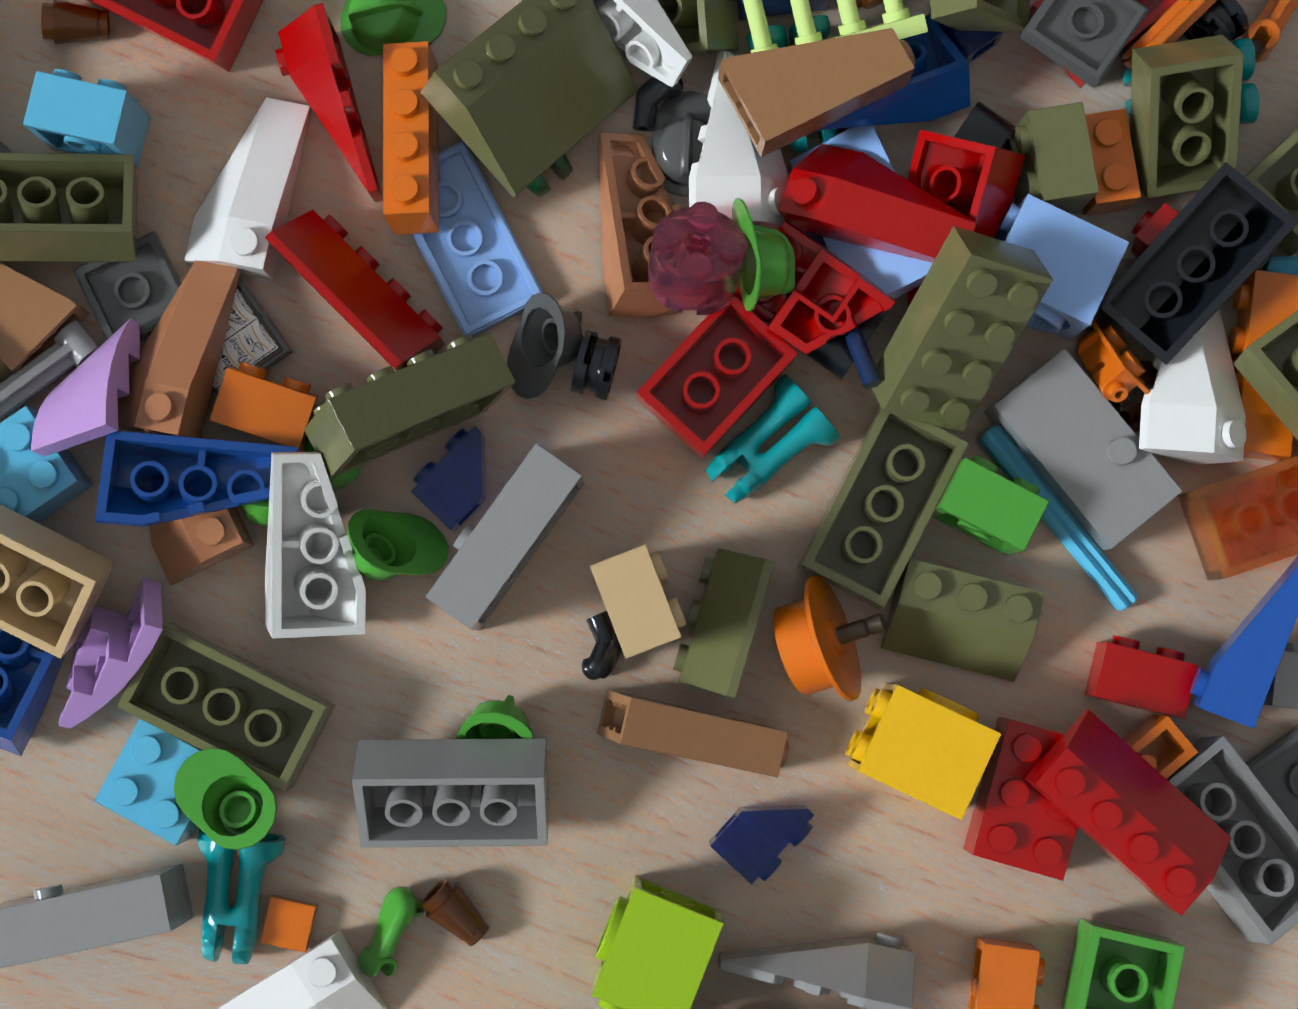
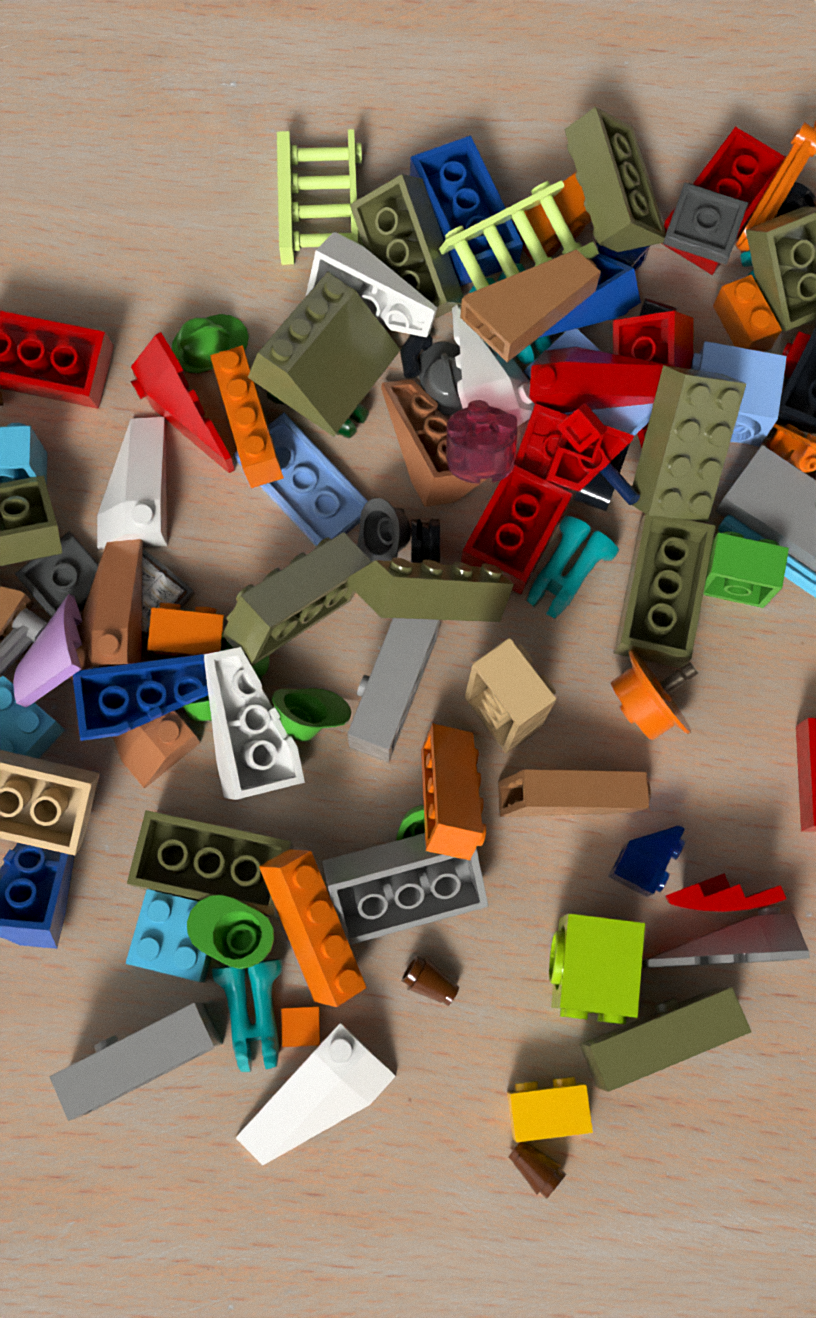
camera: 15 degrees left, 10 degrees down
lavender slope [58,578,163,729] -> none
red slope [265,209,445,371] -> none
bright green piece [358,886,425,977] -> none
clear blue slope [410,425,486,532] -> none
black arm [581,611,622,680] -> none
olive slope [673,548,775,698] -> none
bright green piece [732,198,795,312] -> none
yellow brick [845,683,1001,820] -> none
olive slope [881,558,1045,682] -> none
olive brick [1006,102,1099,214] -> none
none -> orange brick [259,849,367,1007]
none -> olive slope [347,558,514,622]
none -> orange brick [421,723,486,860]
none -> red plate [557,403,608,454]
none -> red slope [665,873,787,912]

